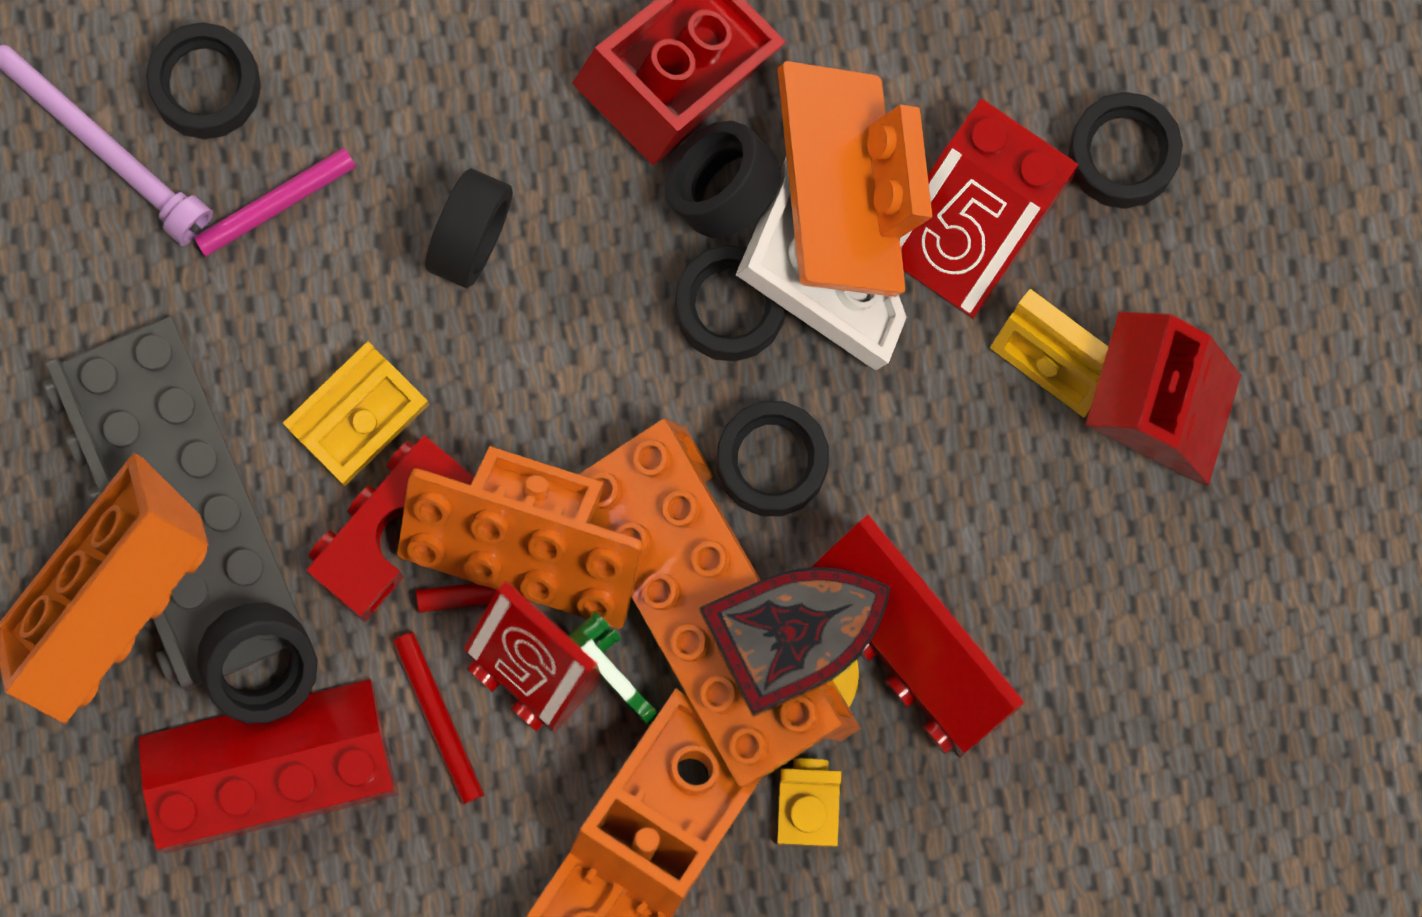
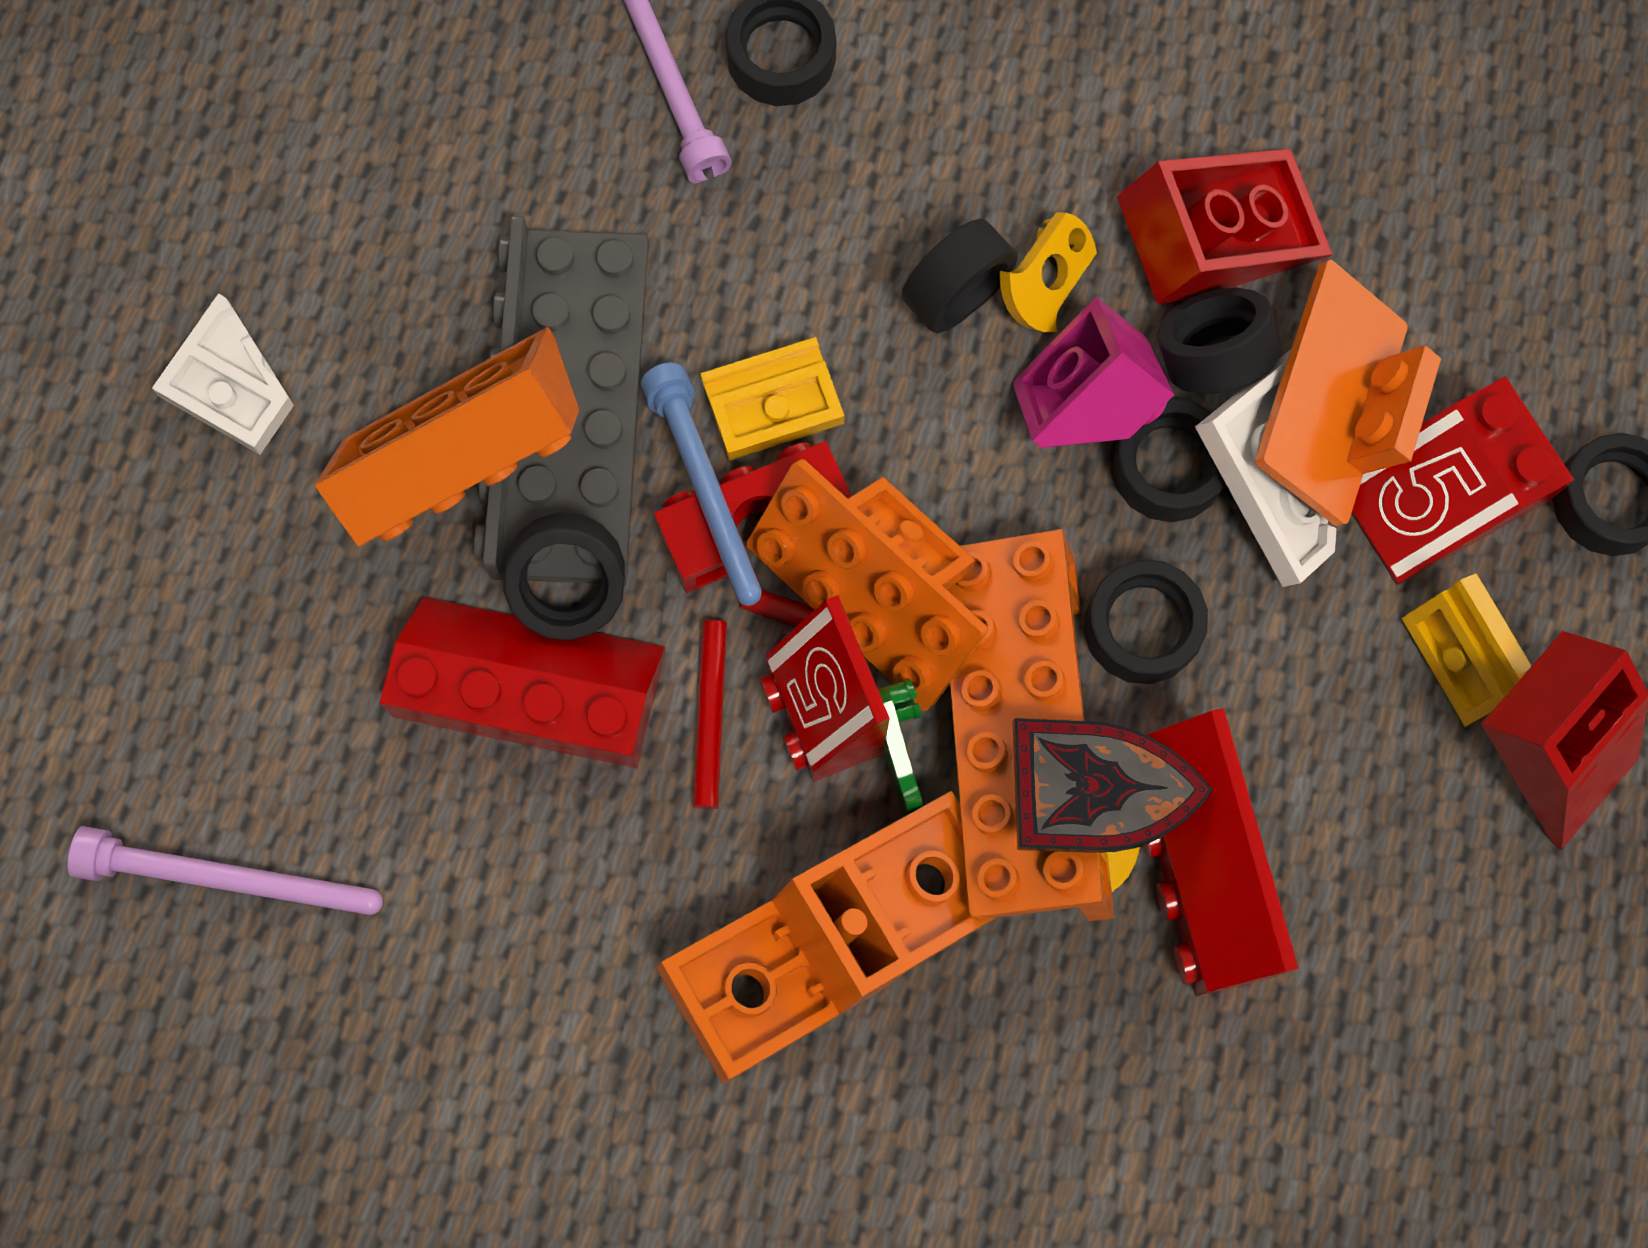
camera: 25 degrees right, 5 degrees down
dark pink bar [194,148,356,257] -> none
yellow bracket [777,759,841,847] -> none
none -> medium blue piece [641,363,762,606]
none -> yellow piece [1000,212,1097,332]
none -> dark pink slope [1012,296,1174,448]

